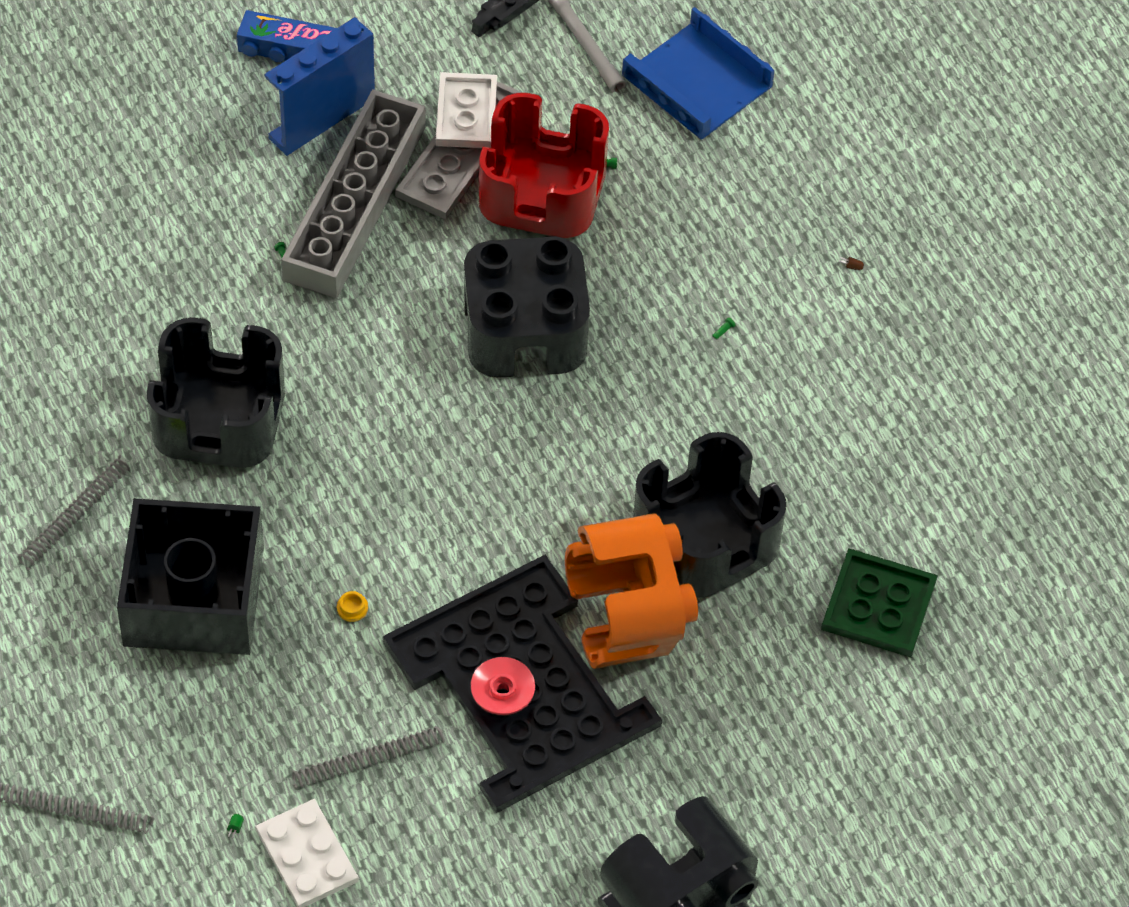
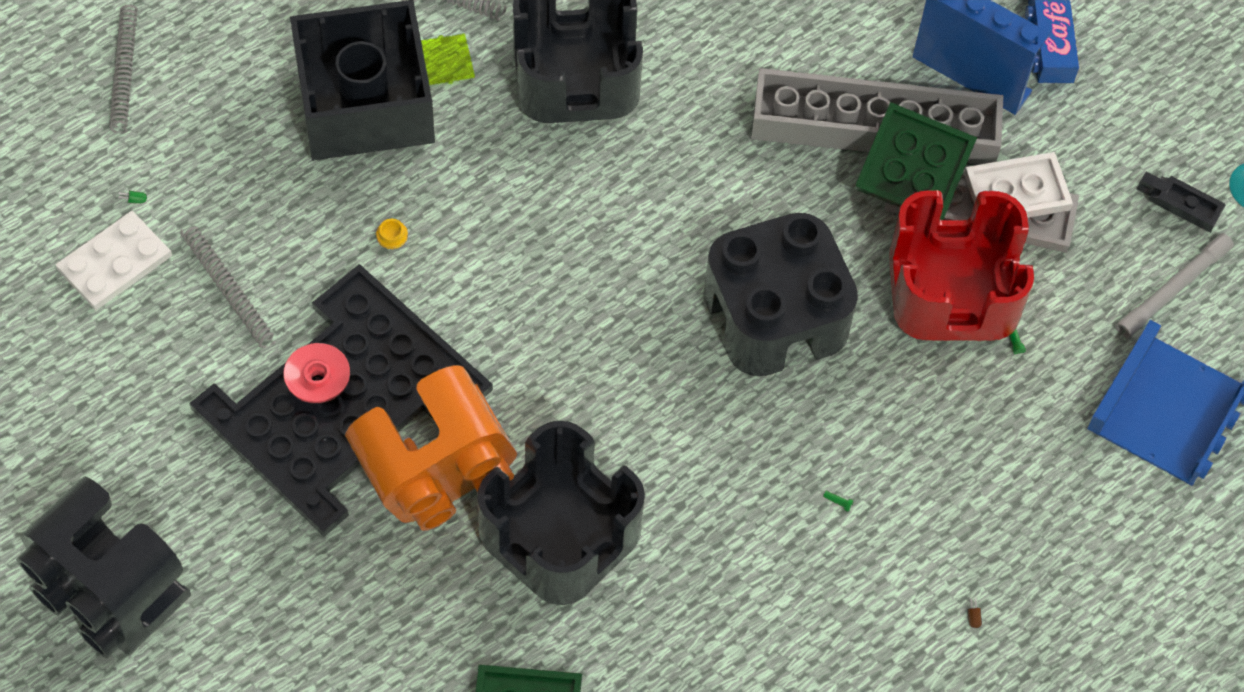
camera: 75 degrees right, 5 degrees up
none -> dark green plate [854,102,977,220]

